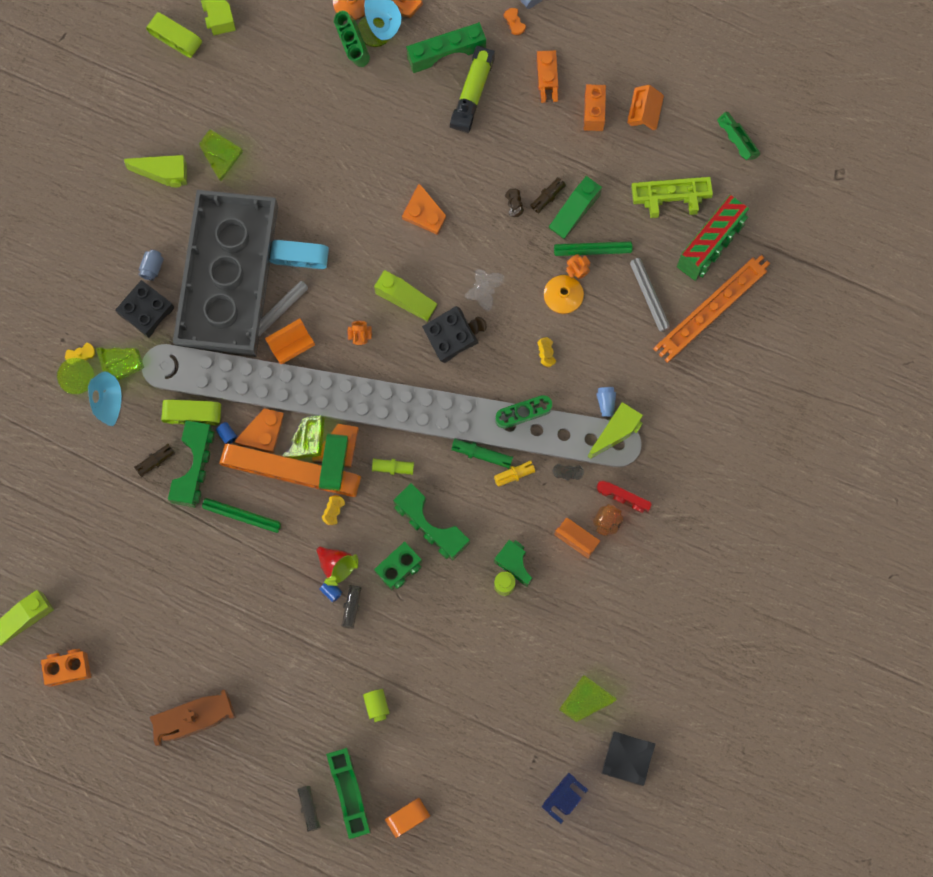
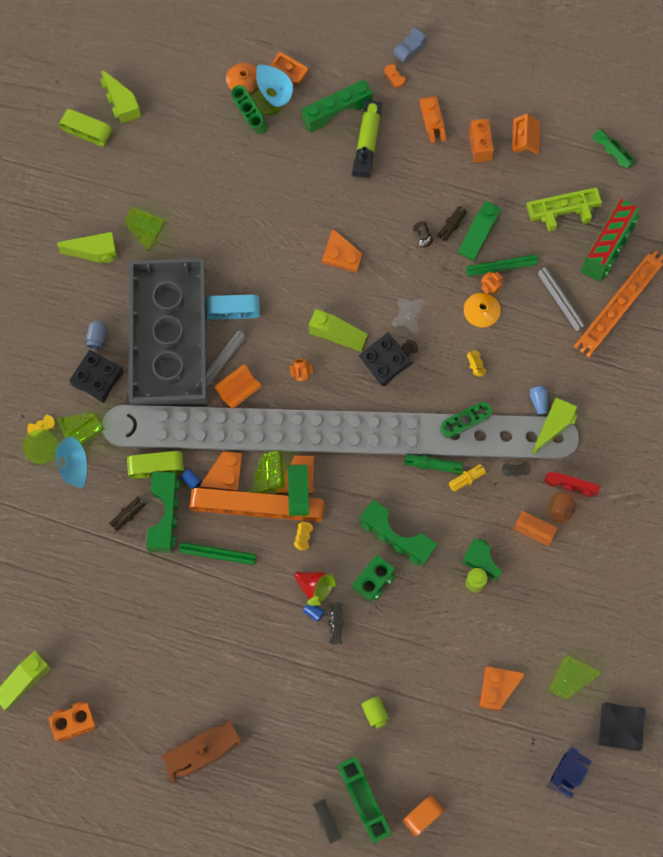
camera: 10 degrees left, 5 degrees down
lime pin [372,458,414,475] -> none
none -> orange wing [479,666,524,711]

